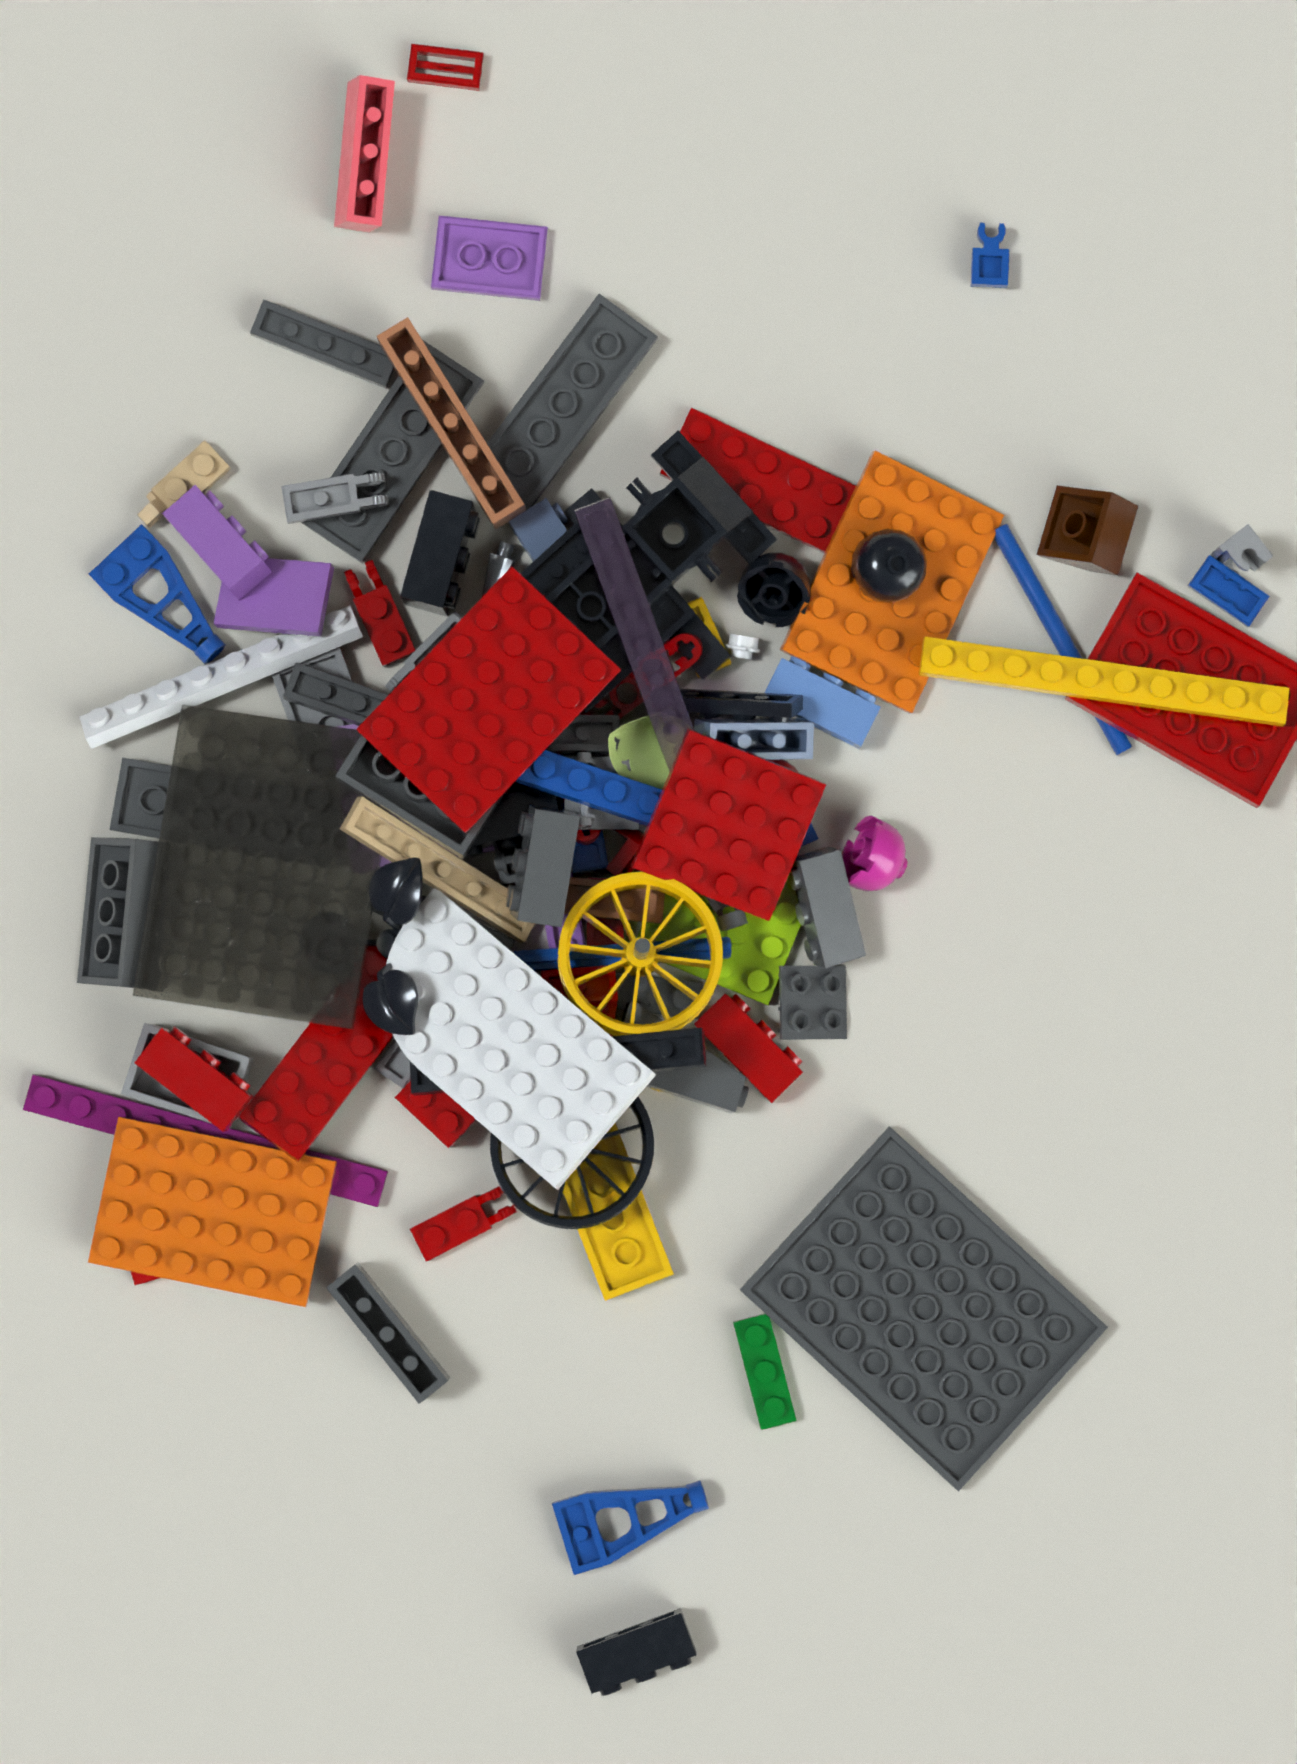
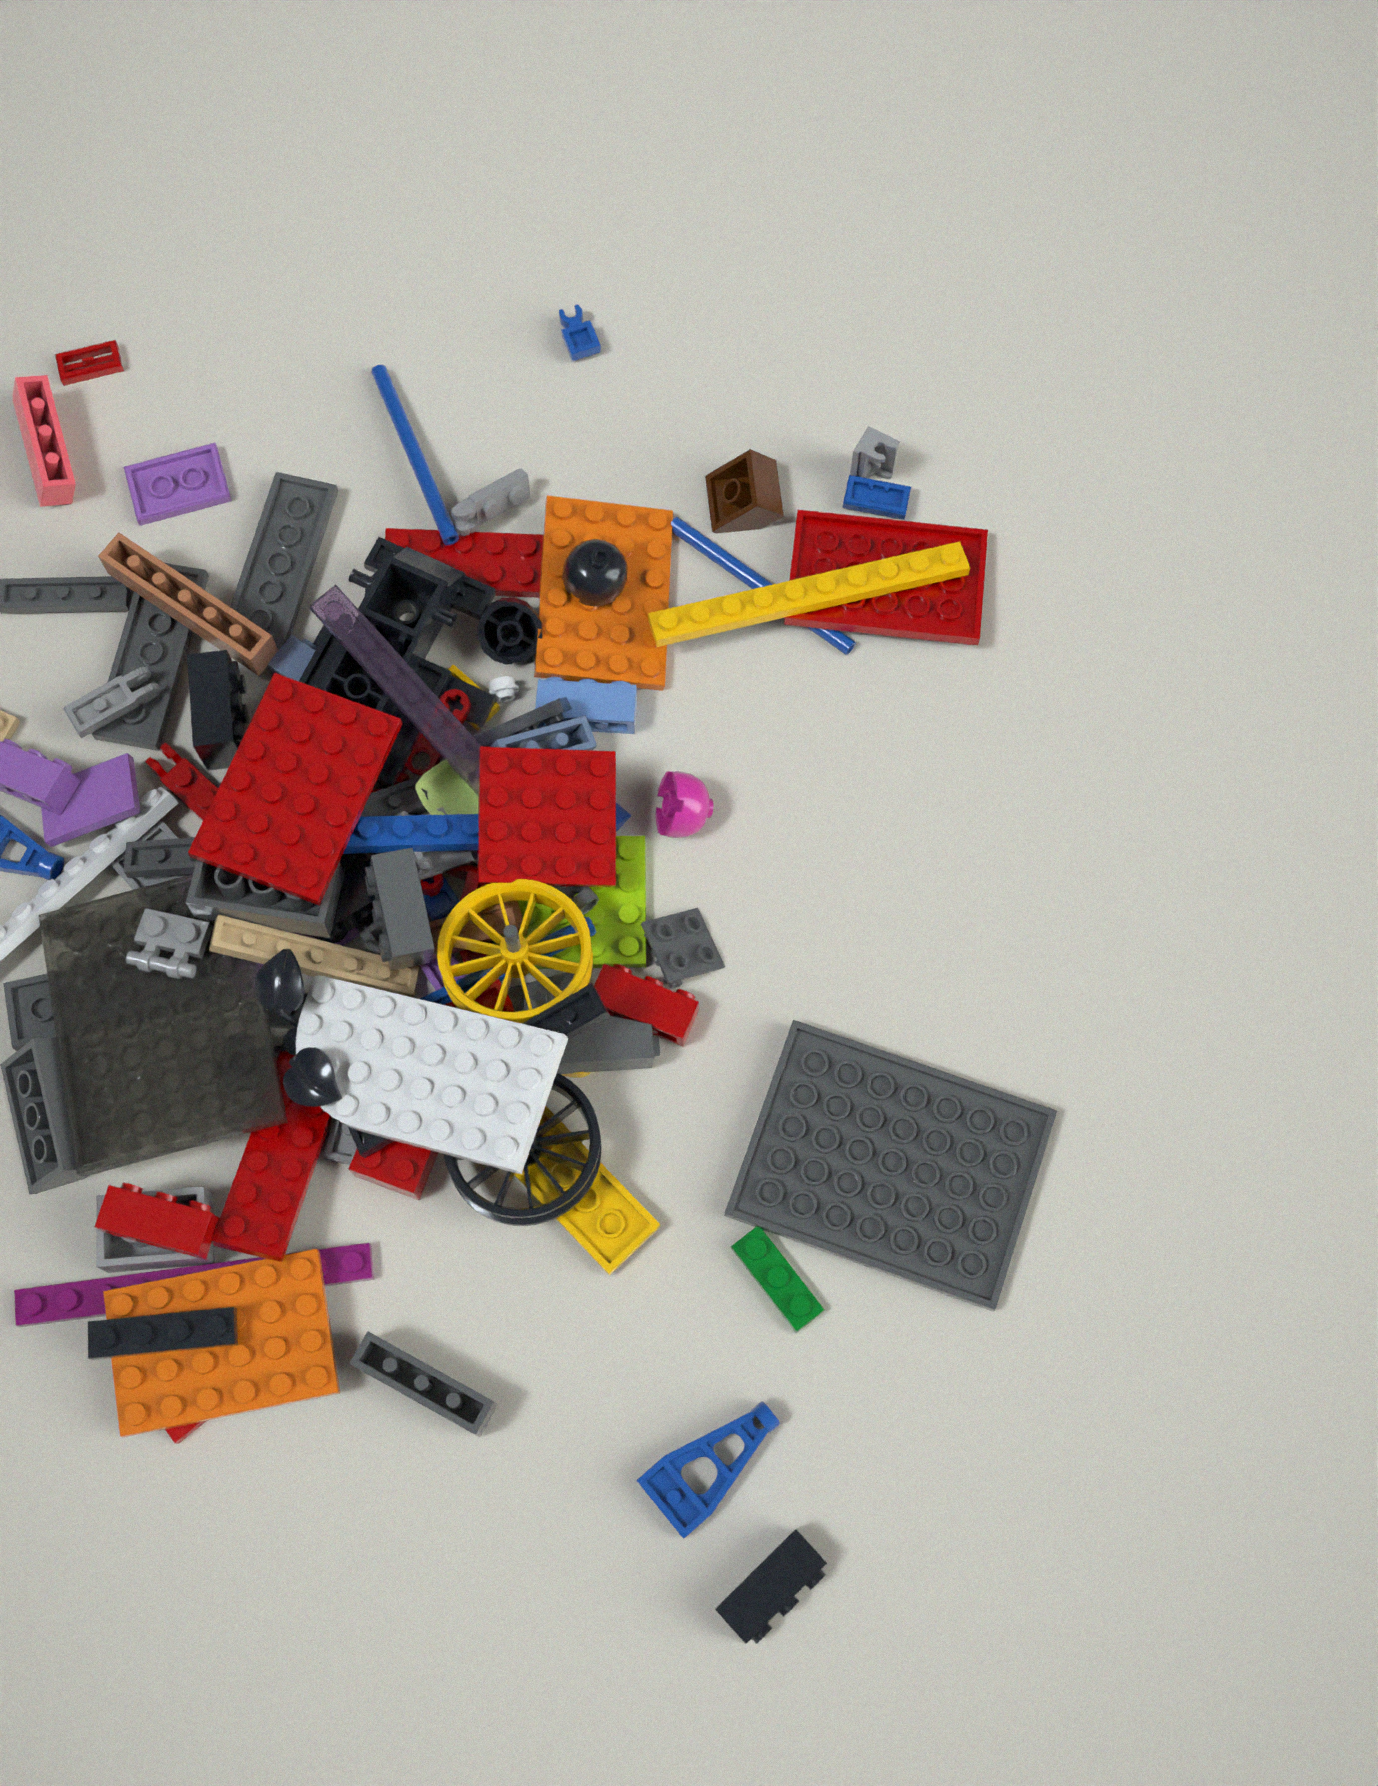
camera: 25 degrees left, 15 degrees down
red hinge [410,1186,517,1262] -> none
brick [787,847,866,968] -> none
none -> black plate [88,1307,238,1360]
none -> light grey plate [126,908,213,979]
none -> blue piece [371,364,459,545]
none -> light grey hinge [451,468,531,536]

